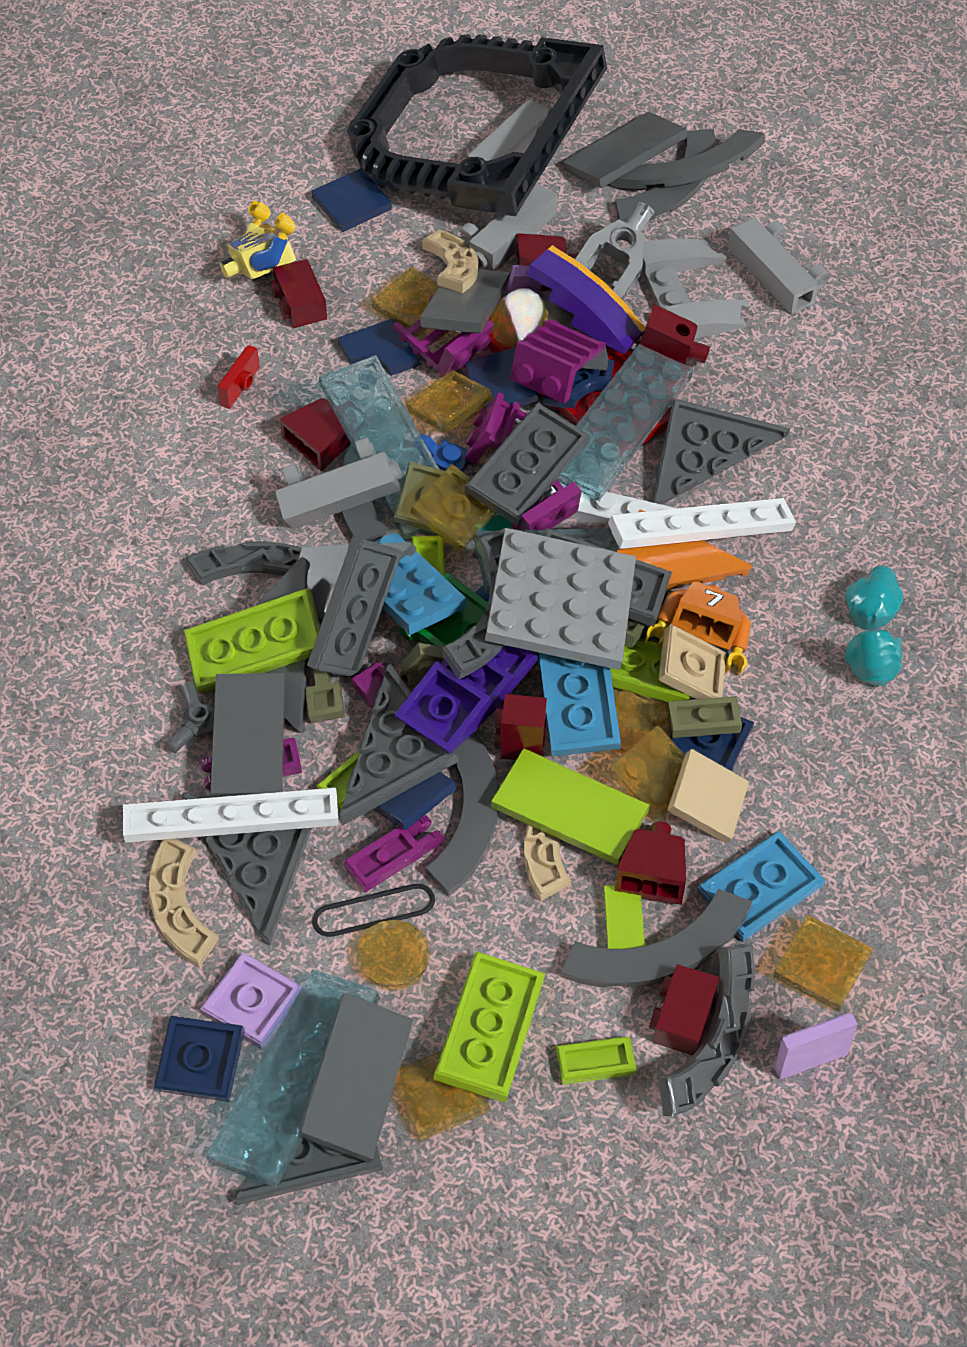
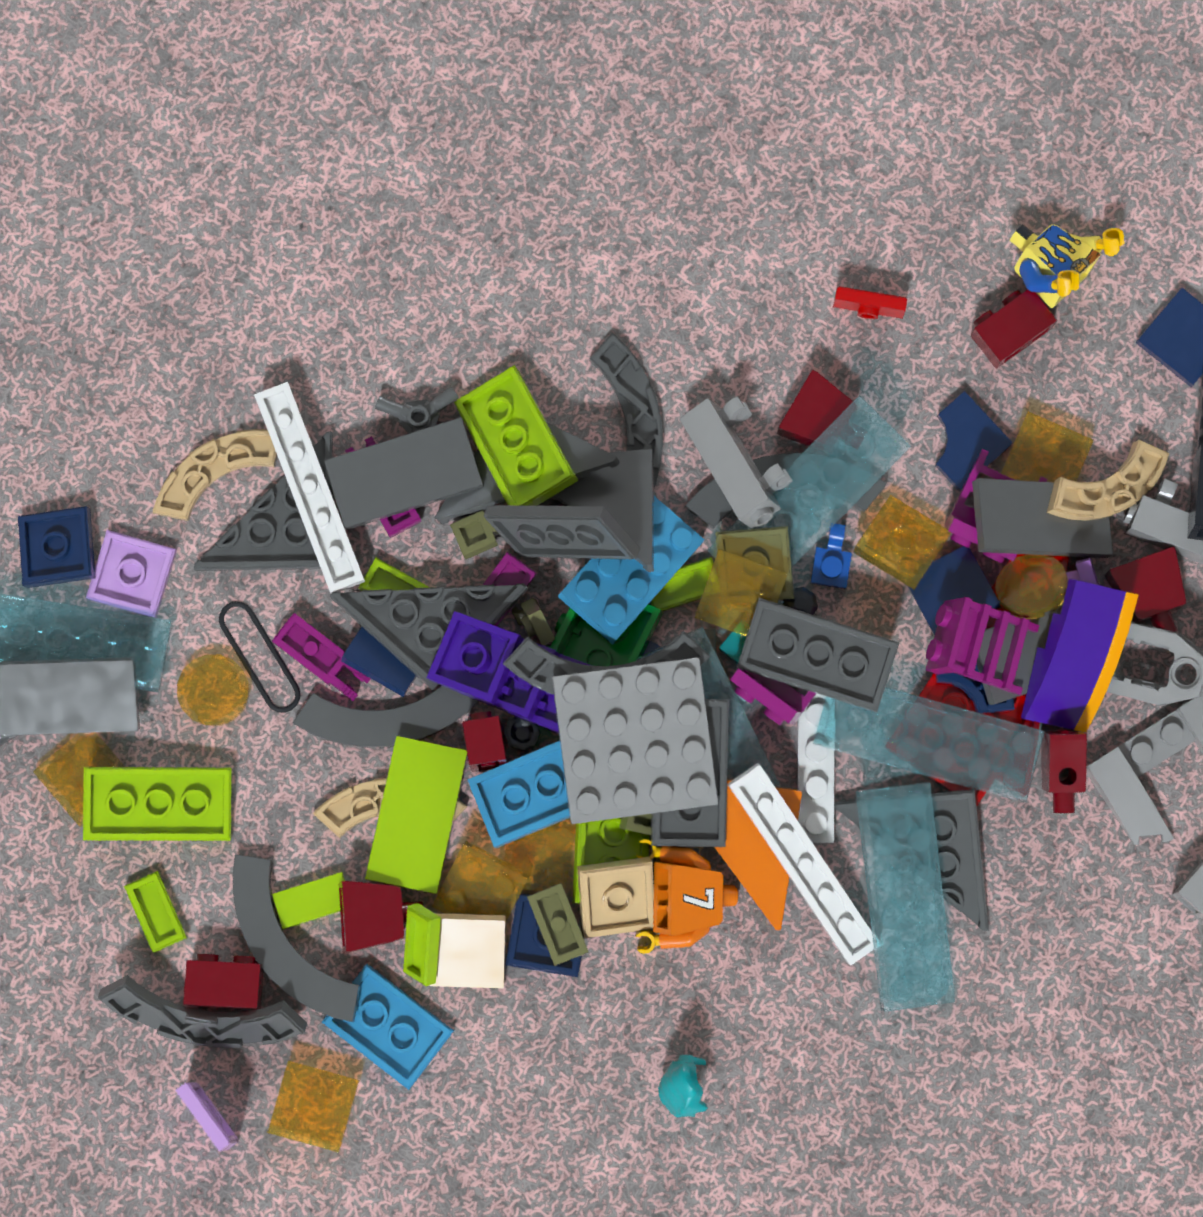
camera: 75 degrees right, 25 degrees up
magenta plate [465,392,527,465] -> none
teal hair [846,566,903,630] -> none
none -> lime tile [403,903,441,986]
none -> clear light blue plate [856,782,955,1012]

